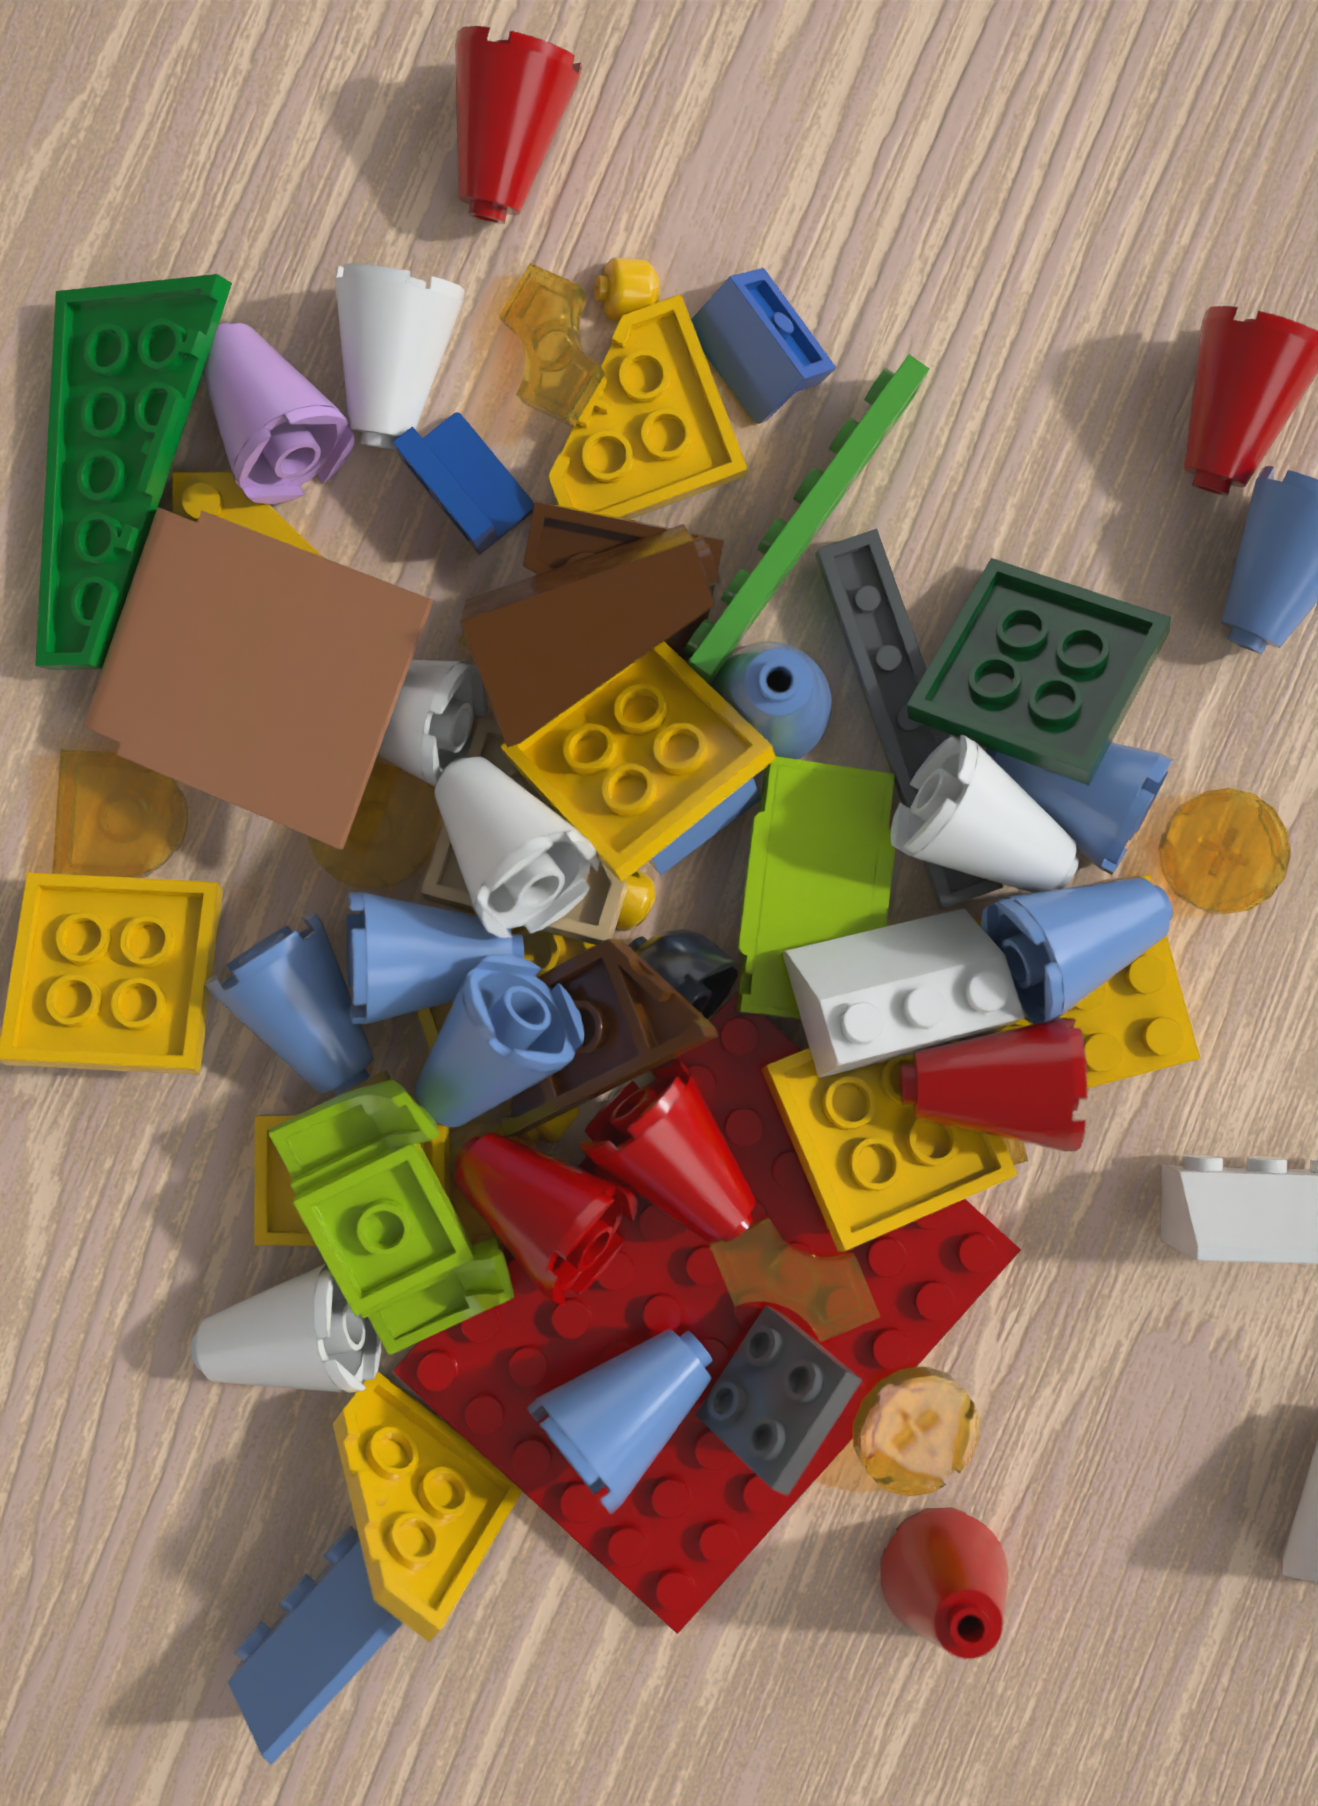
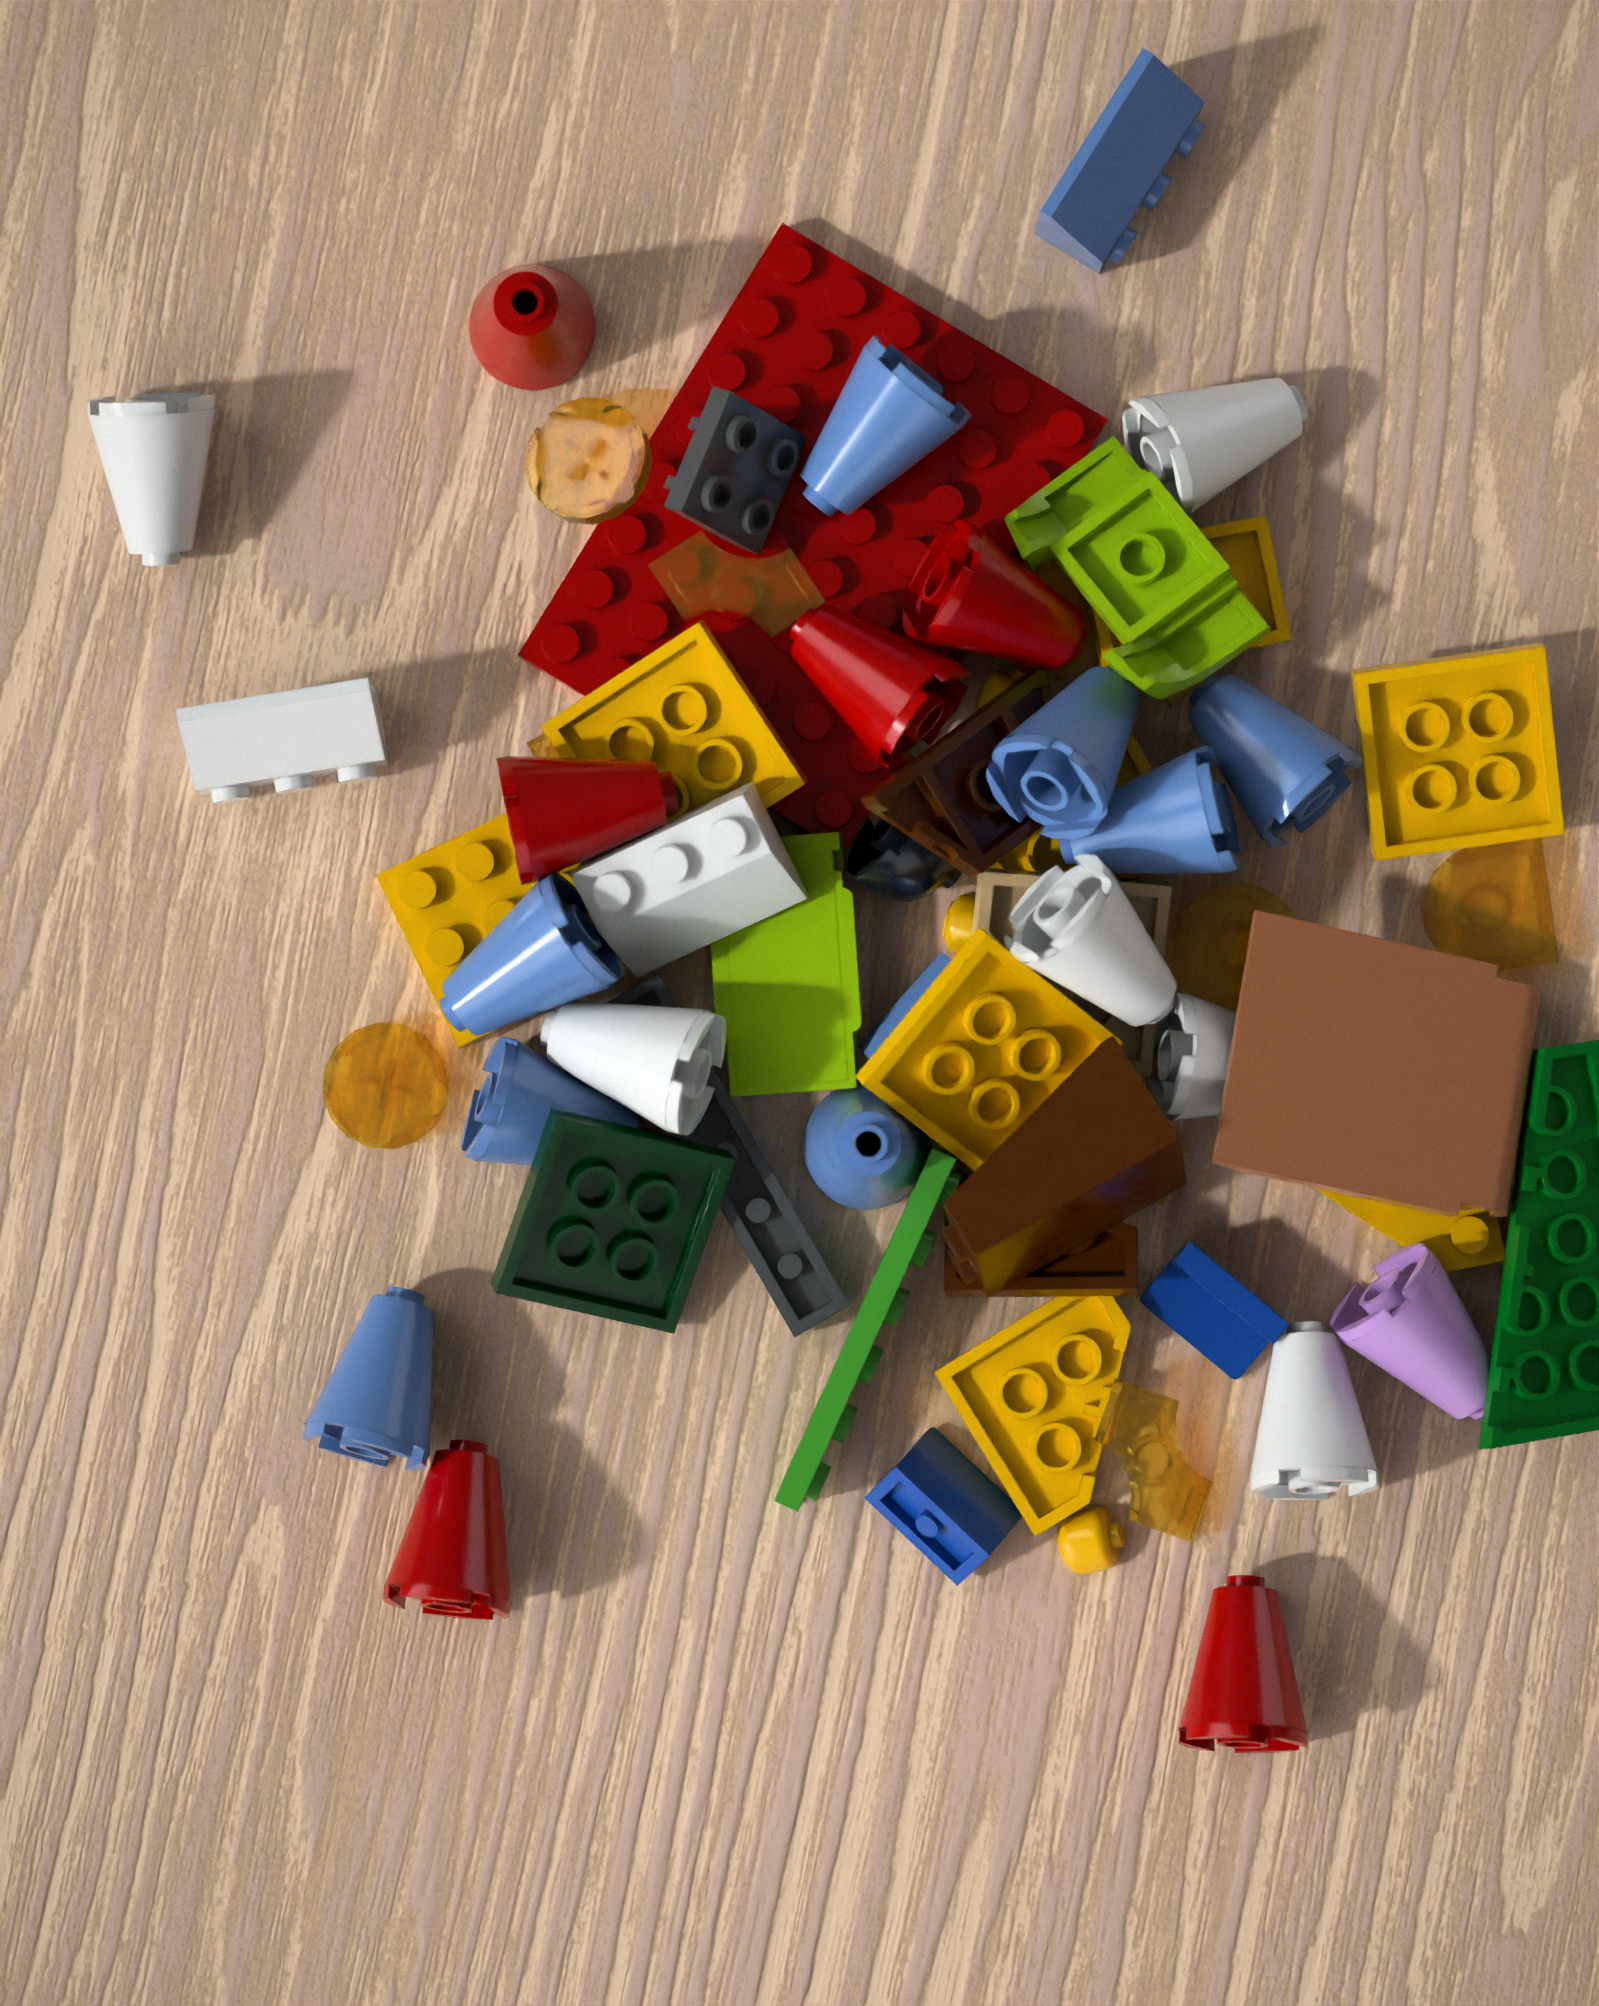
camera: 170 degrees right, 0 degrees up
yellow plate [333,1372,523,1642] -> none

